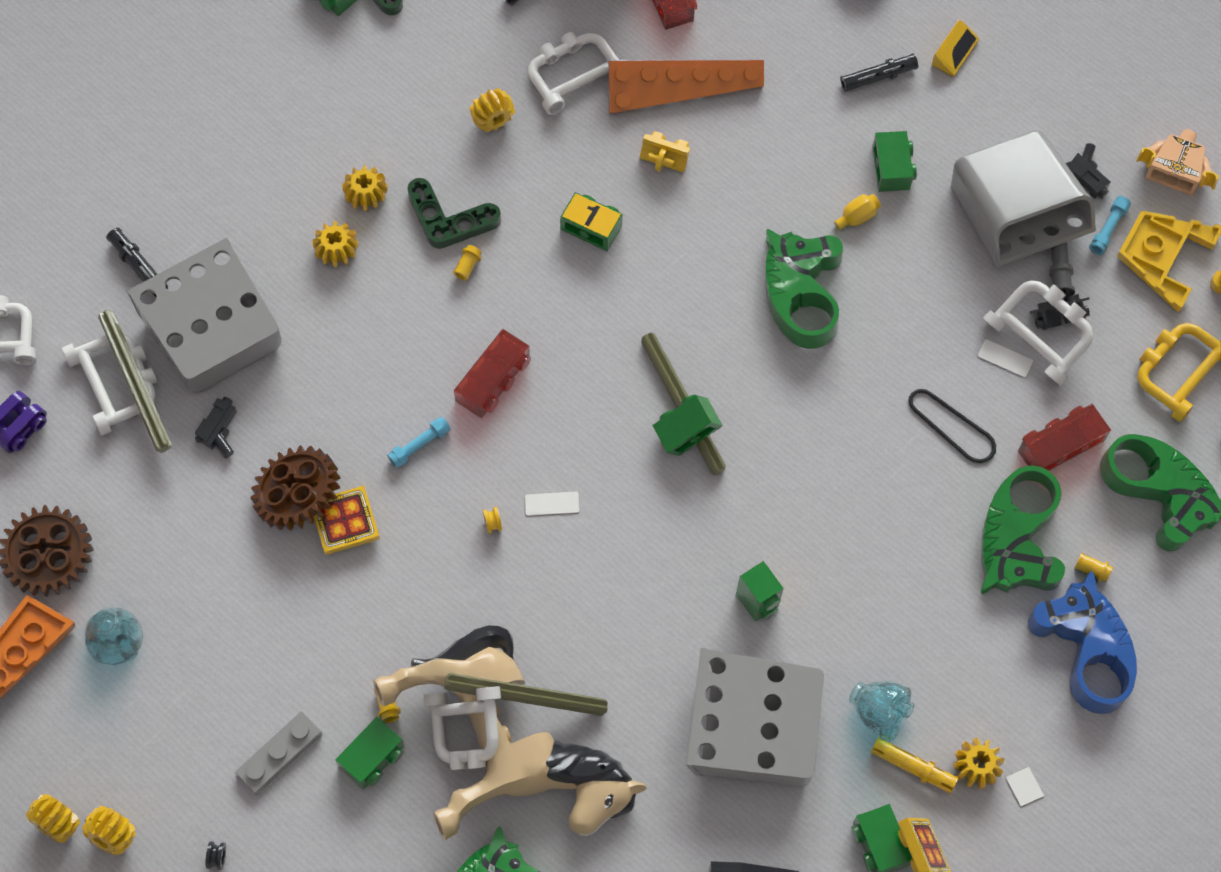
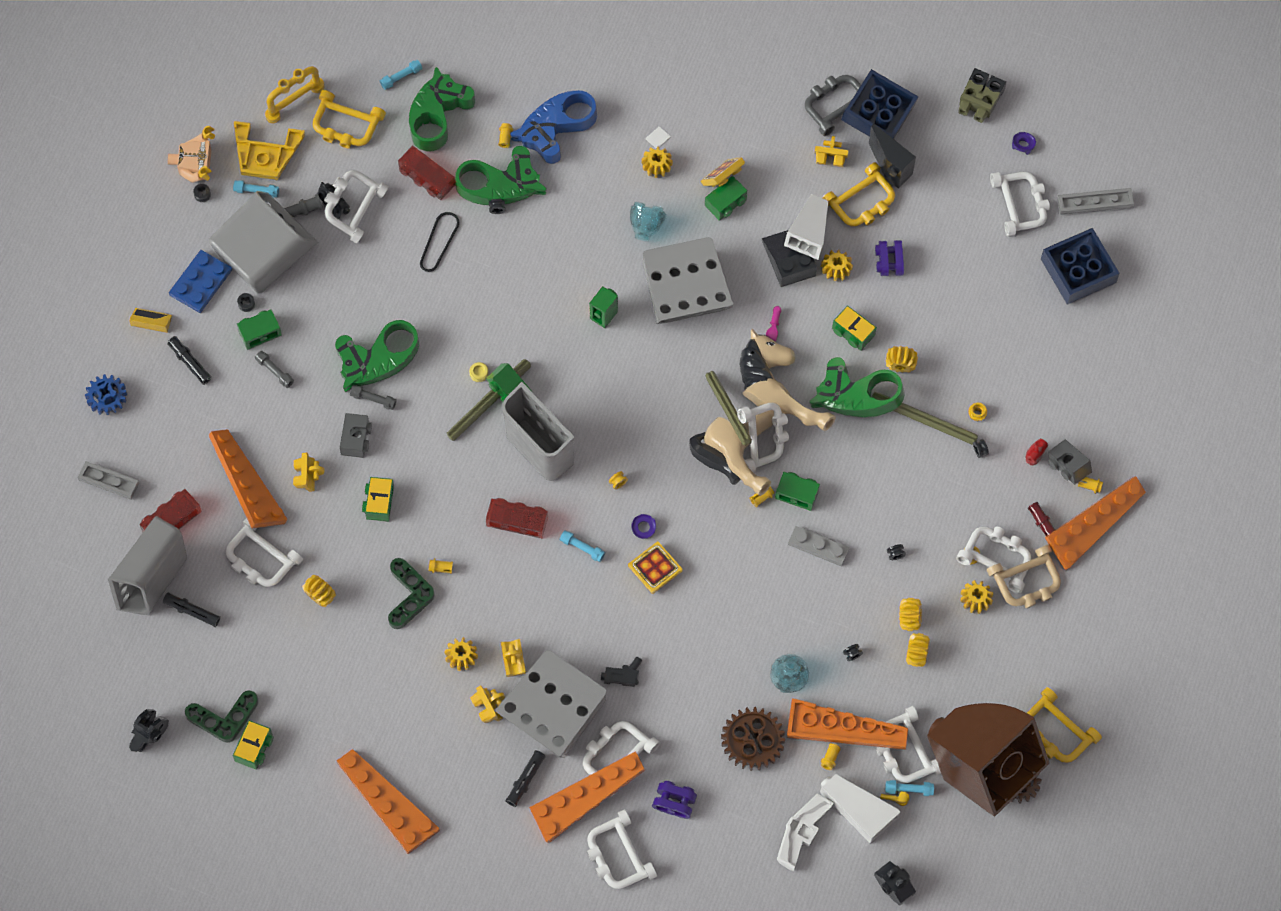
camera: 110 degrees left, 0 degrees up
olive axle [98,310,172,453] -> none
reddish brown gear [250,445,341,531] -> none
yellow gear [342,164,388,211] -> none
white sticker [525,491,580,516] -> none
yellow plant [834,194,881,230] -> none
yellow pin [870,737,959,795] -> none
white sticker [978,339,1033,377] -> none
black piece [1066,143,1111,199] -> none
none -> blue plate [169,250,232,313]
none -> black bush [193,184,211,202]
none -> black bush [237,293,255,312]
none -> dark grey bar [255,351,294,388]
none -> orange wing [336,749,440,854]
none -> dark grey brick [340,413,372,458]
none -> dark grey bar [350,385,397,410]
none -> light yellow tile [469,362,489,382]
none -> yellow hips [470,685,505,723]
none -> black bush [488,199,506,214]
none -> yellow hips [501,639,526,677]
none -> light grey piece [502,382,575,481]
none -> orange wing [529,751,645,843]
none -> dark purple piece [631,514,656,539]
none -> dark pink piece [766,306,782,342]
none -> black bush [843,644,863,661]

